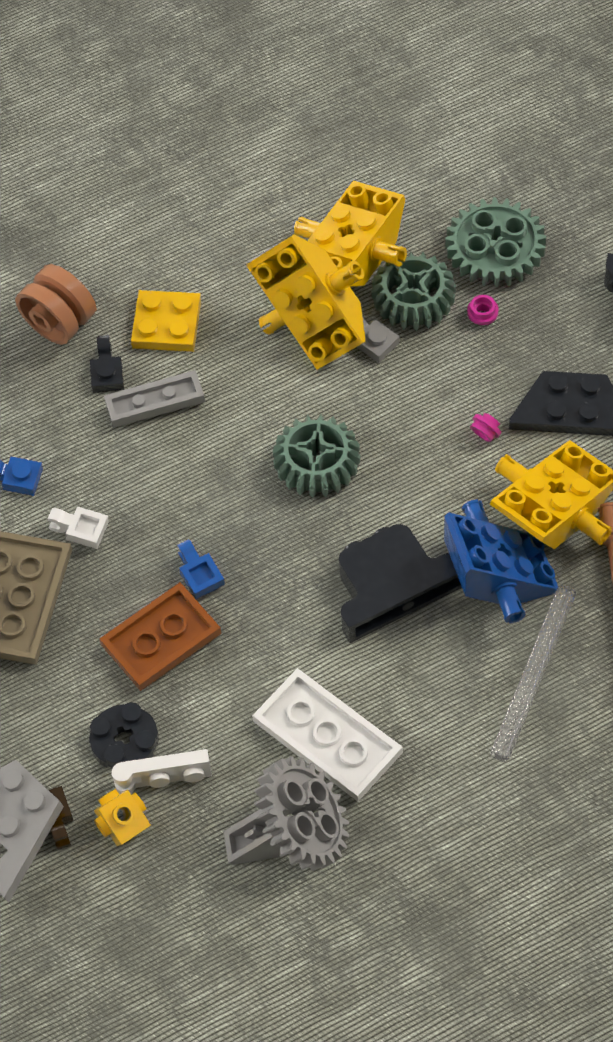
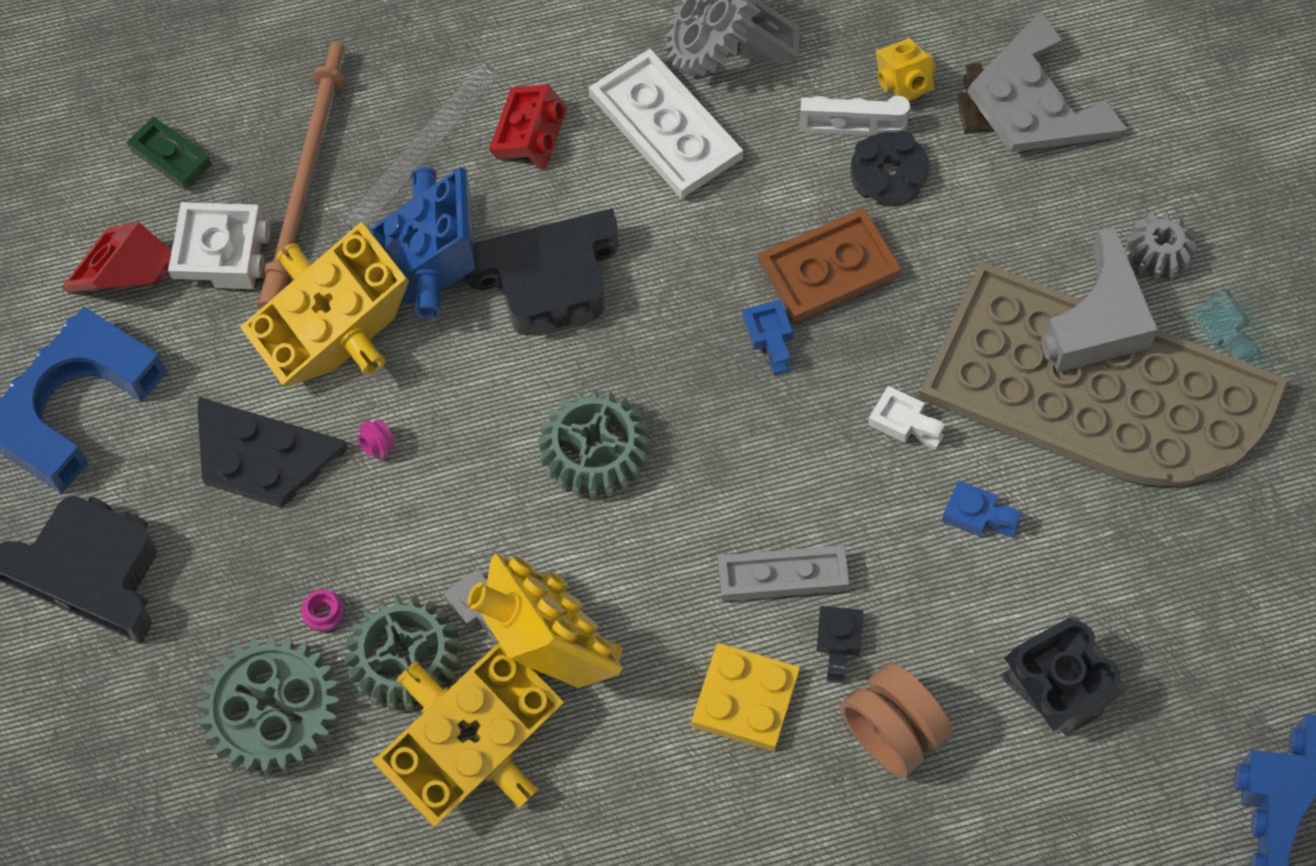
camera: 170 degrees left, 5 degrees up
none -> red bracket [489,84,567,169]

